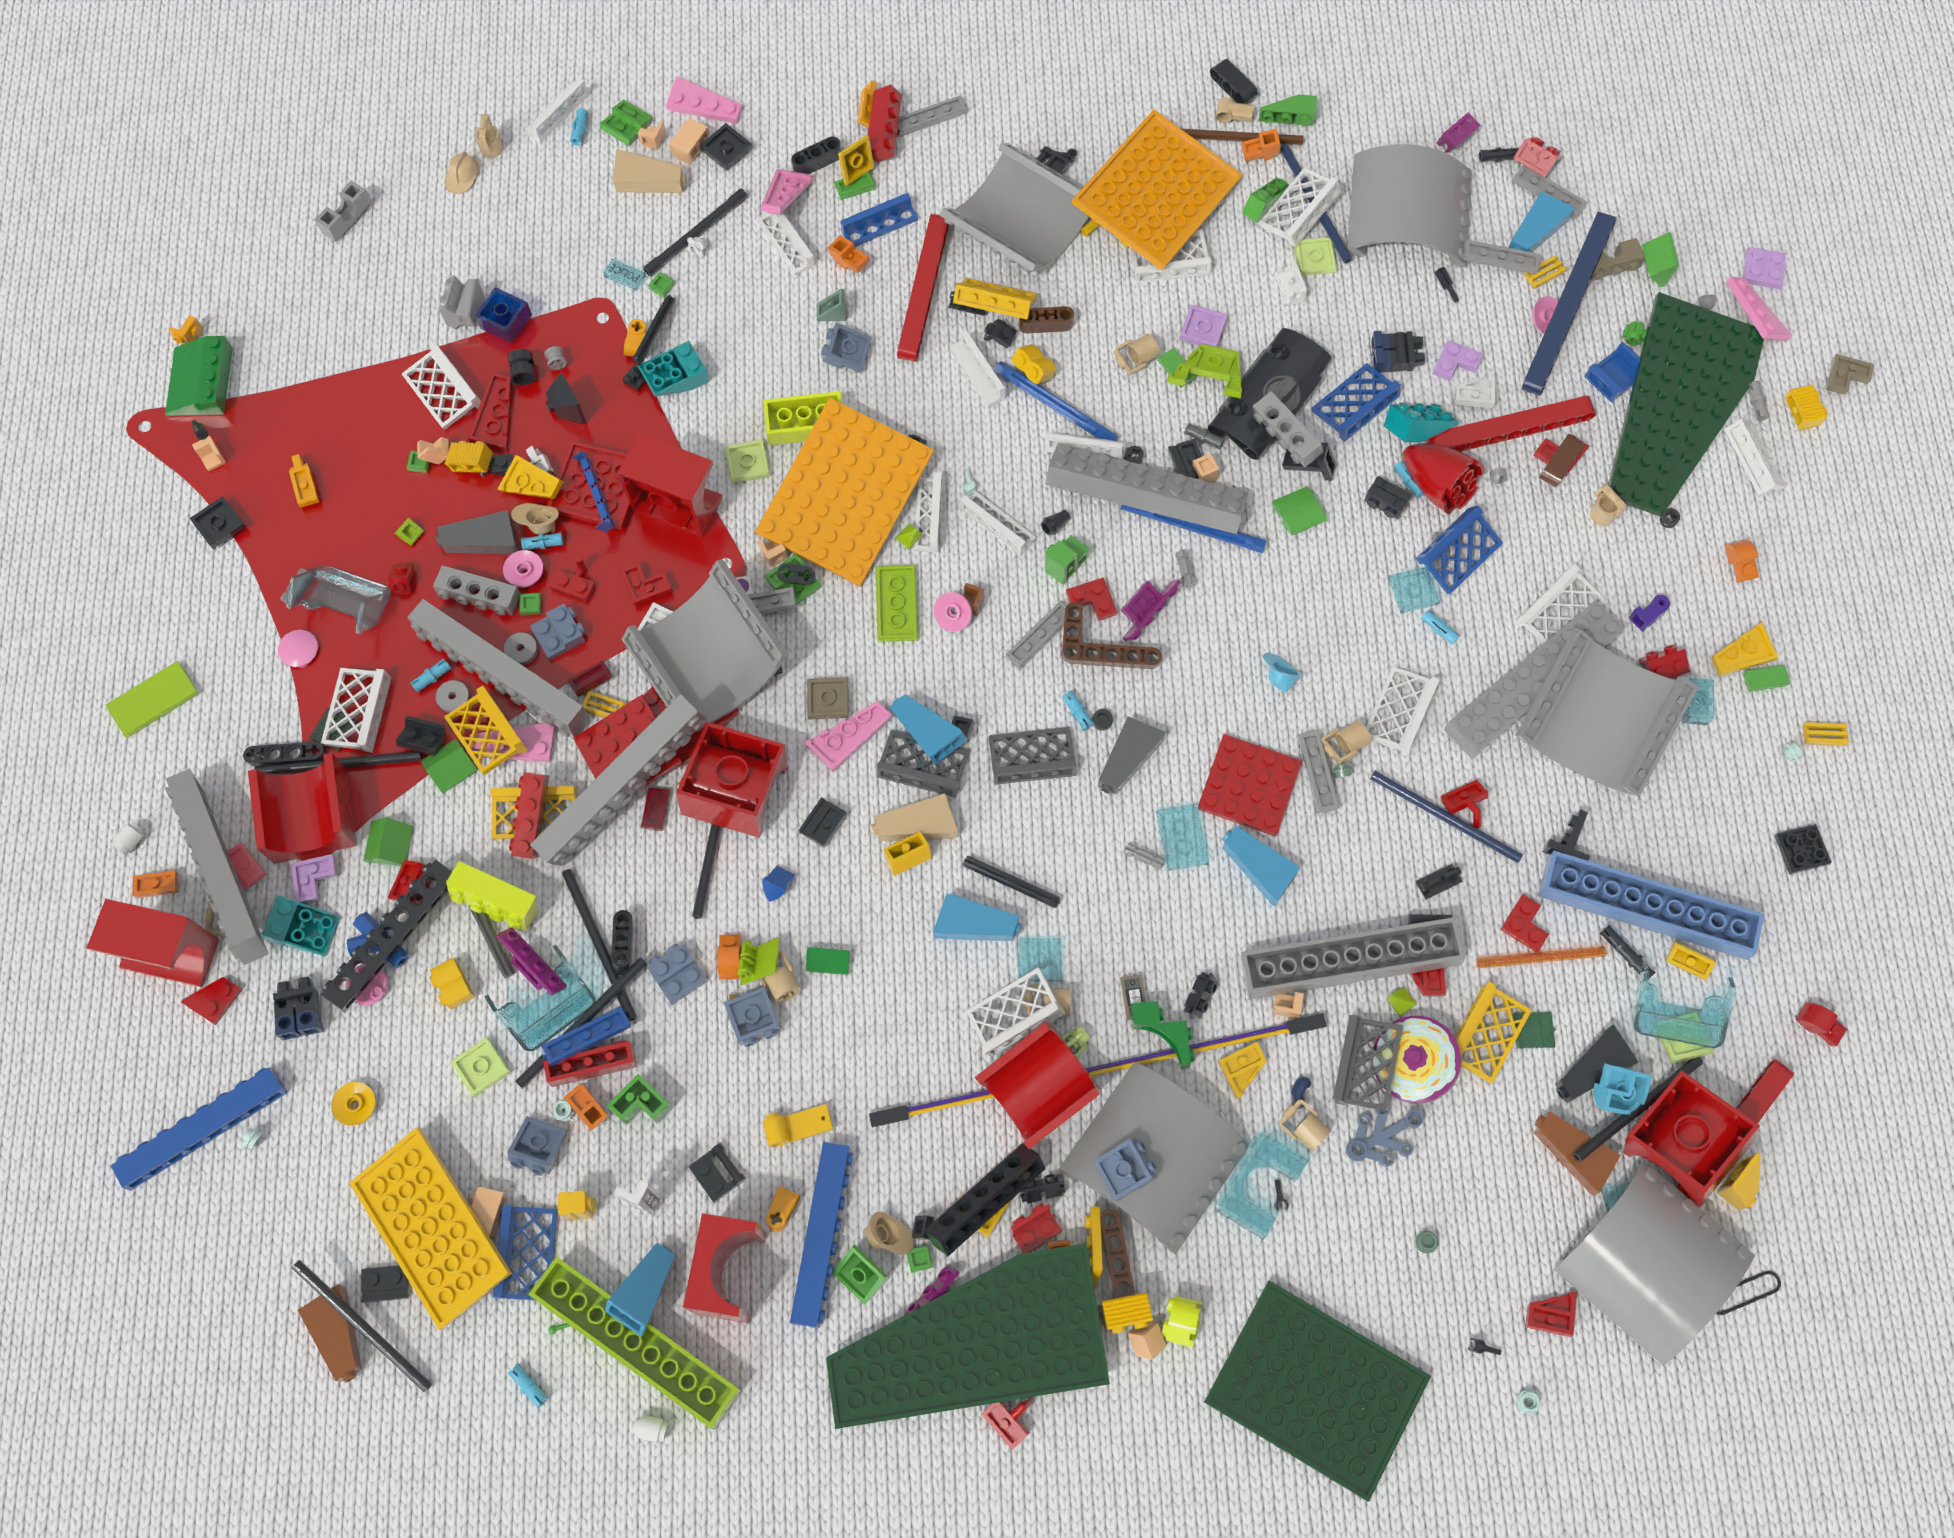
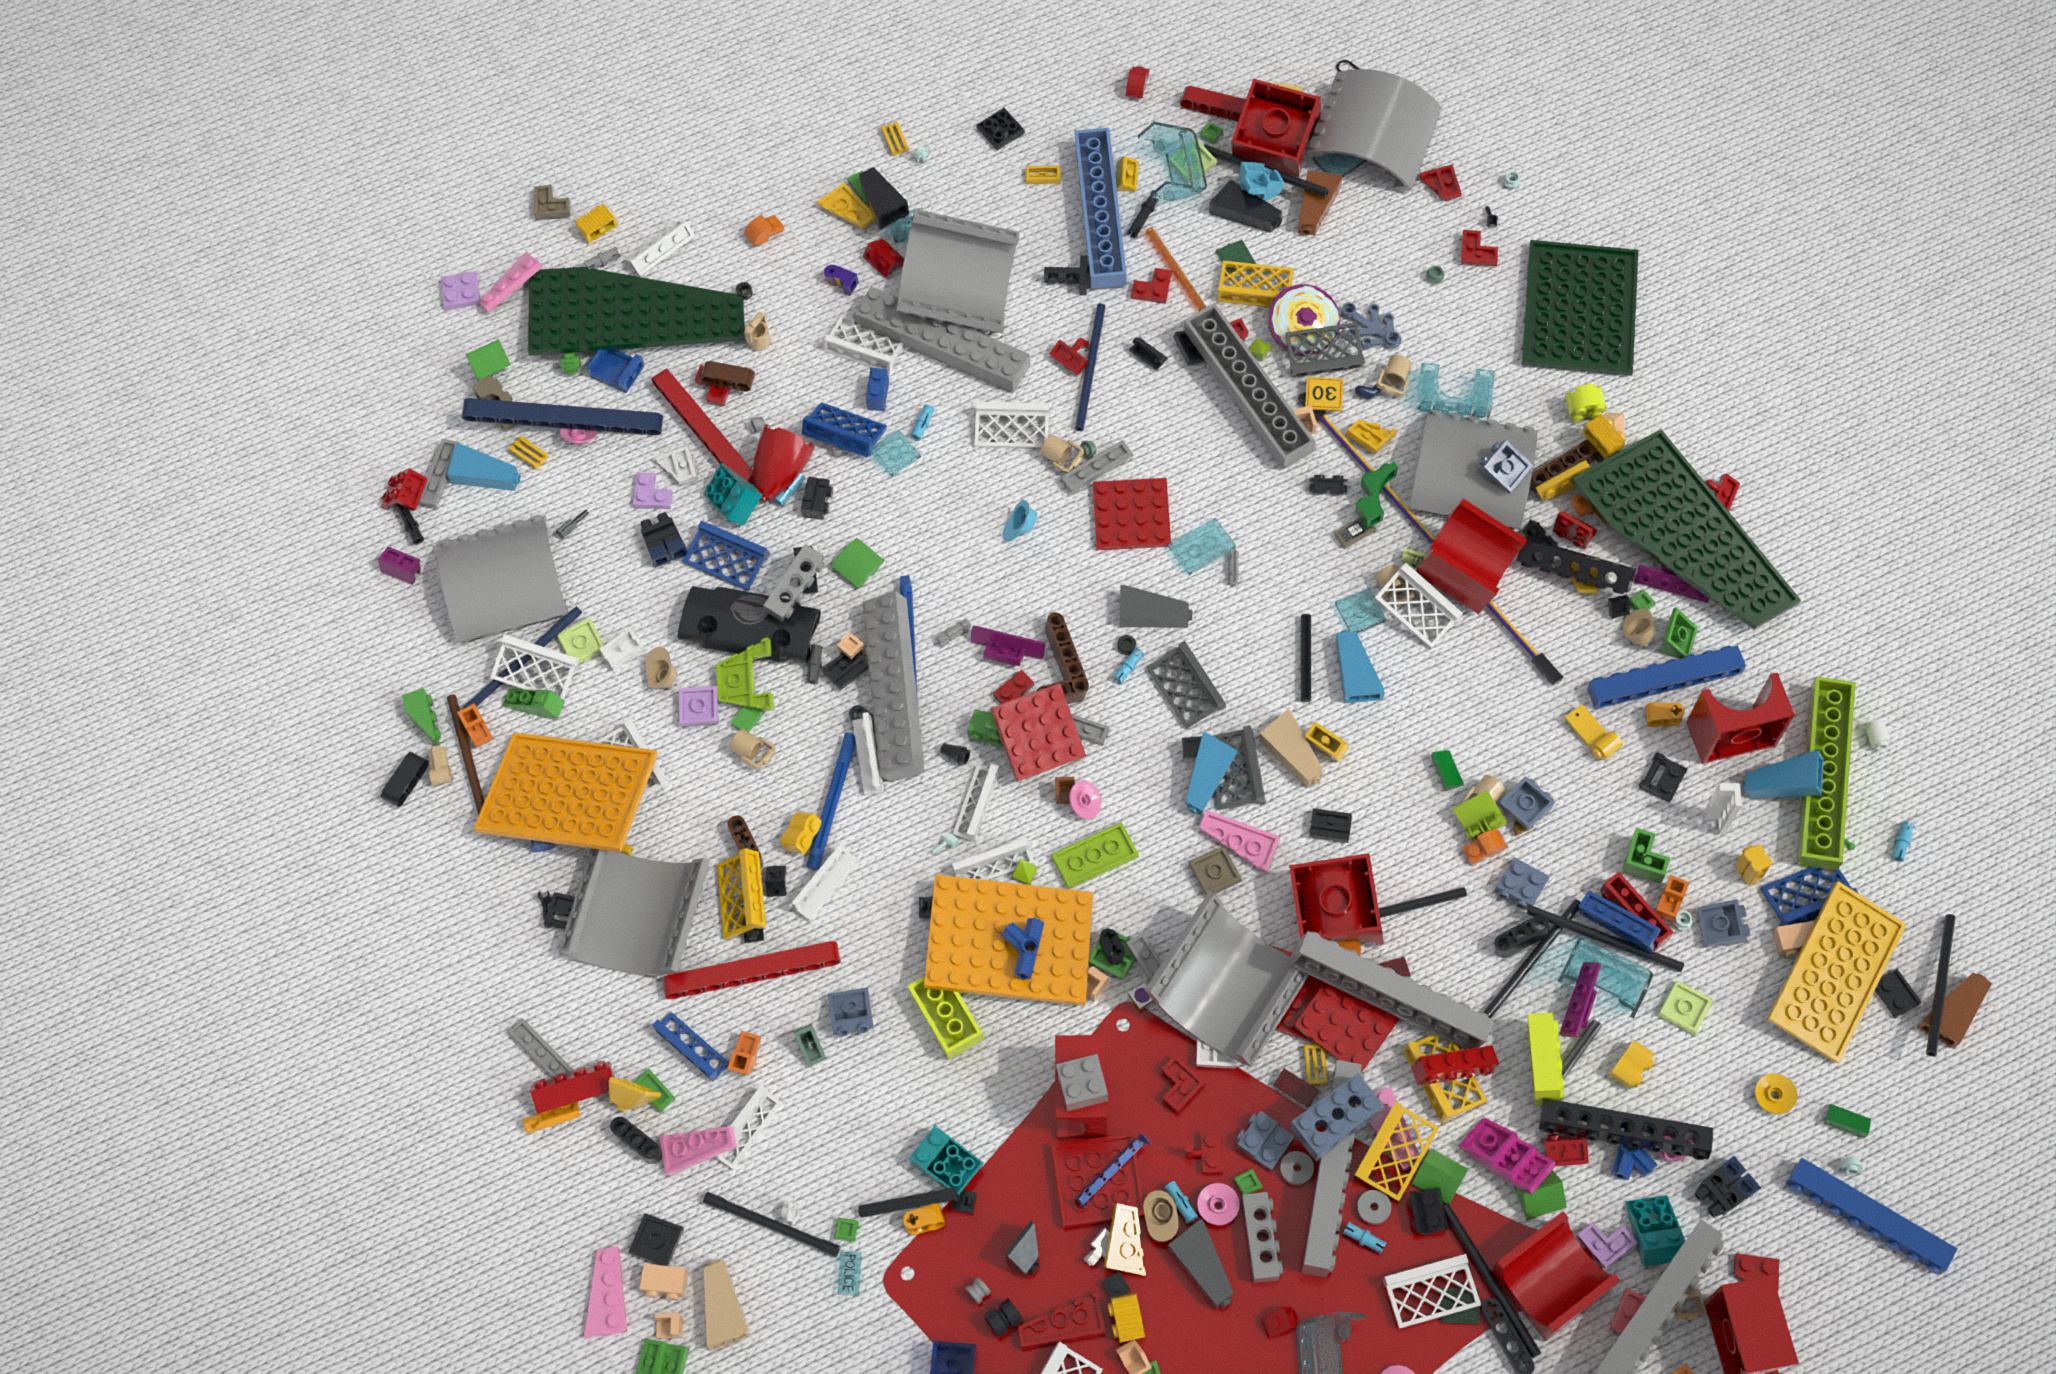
camera: 110 degrees left, 5 degrees down
lime slope [394,518,424,545] -> none
yellowish green tile [725,439,770,484] -> none
blue tile [762,866,795,902] -> none
dark azure slope [1222,826,1300,906] -> none
black hand [1274,1180,1289,1211] -> none
light grey plate [1463,240,1540,274] -> none
light grey hinge [1700,295,1716,310] -> none
none -> tan piece [645,647,677,689]
none -> black slope [859,167,909,230]
none -> blue brick [865,368,889,411]
none -> plate [990,683,1086,782]
none -> blue piece [1001,918,1044,980]
none -> yellow tile [1026,165,1061,184]
none -> light grey brick [1056,1054,1108,1111]
none -> bright green tile [1199,122,1224,145]
none -> sand blue brick [1290,1073,1384,1161]
none -> yellow piece [1305,377,1344,411]
none -> dark pink slope [1459,1117,1556,1195]
none -> red plate [1461,230,1498,266]
none -> green slope [1824,1104,1871,1138]

